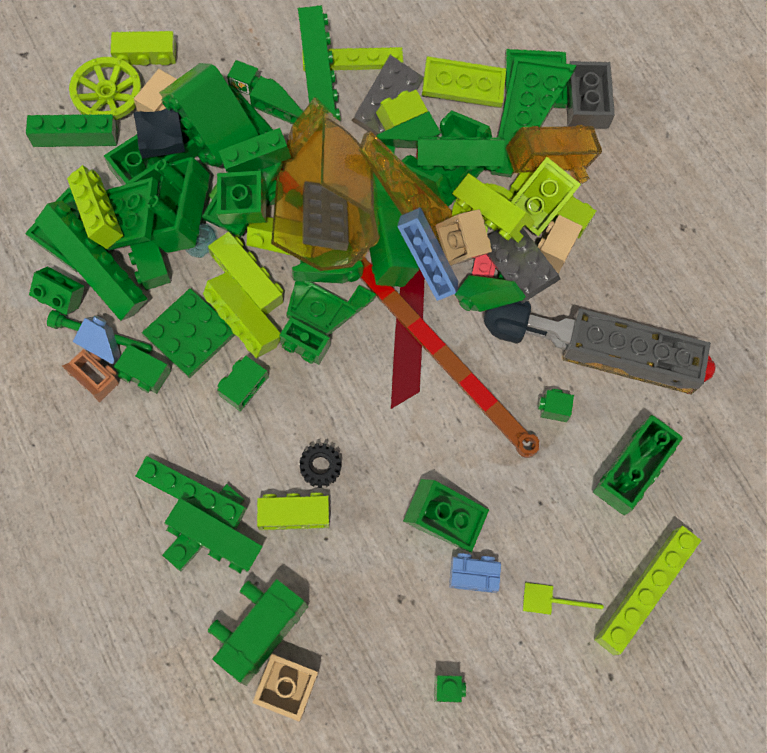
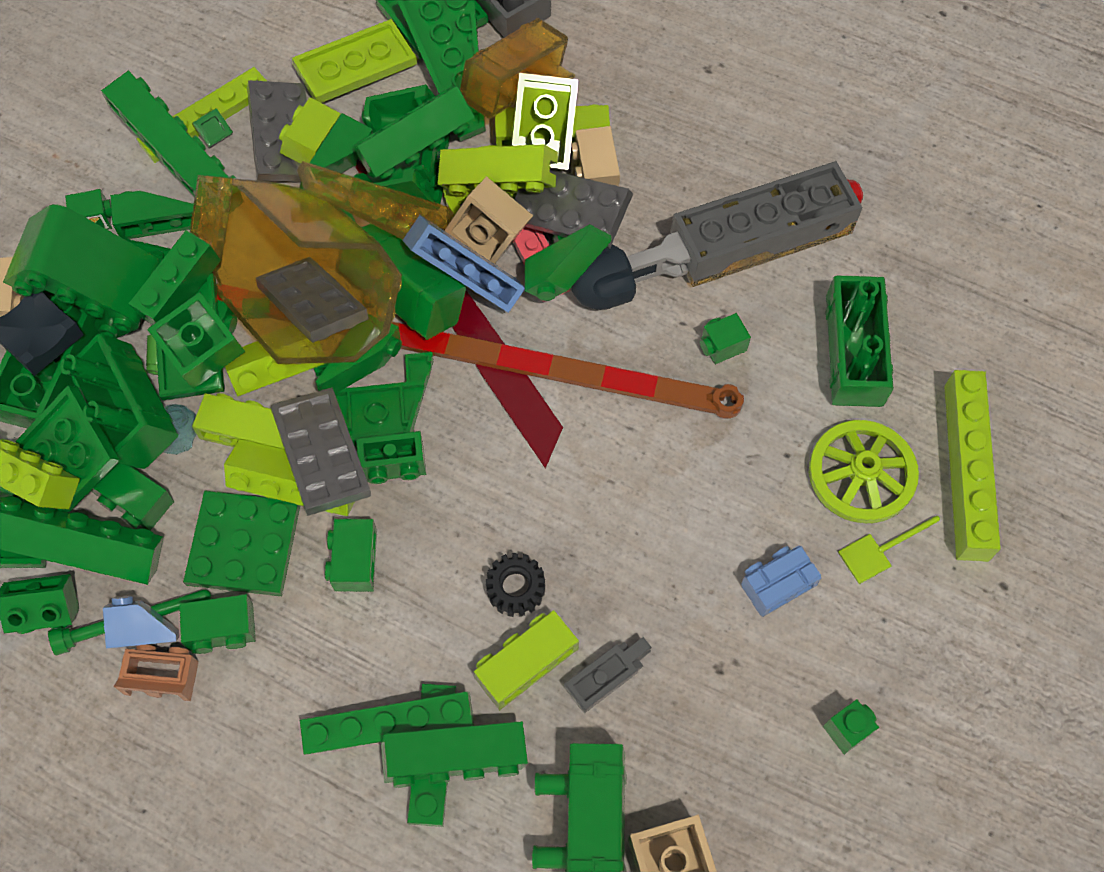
camera: 30 degrees left, 5 degrees down
green slope [403,479,489,553] -> none
none -> green tile [192,108,233,149]
none -> flat silver plate [270,388,371,516]
none -> dark grey hinge [564,637,652,714]
none -> lime wheel [809,420,919,524]

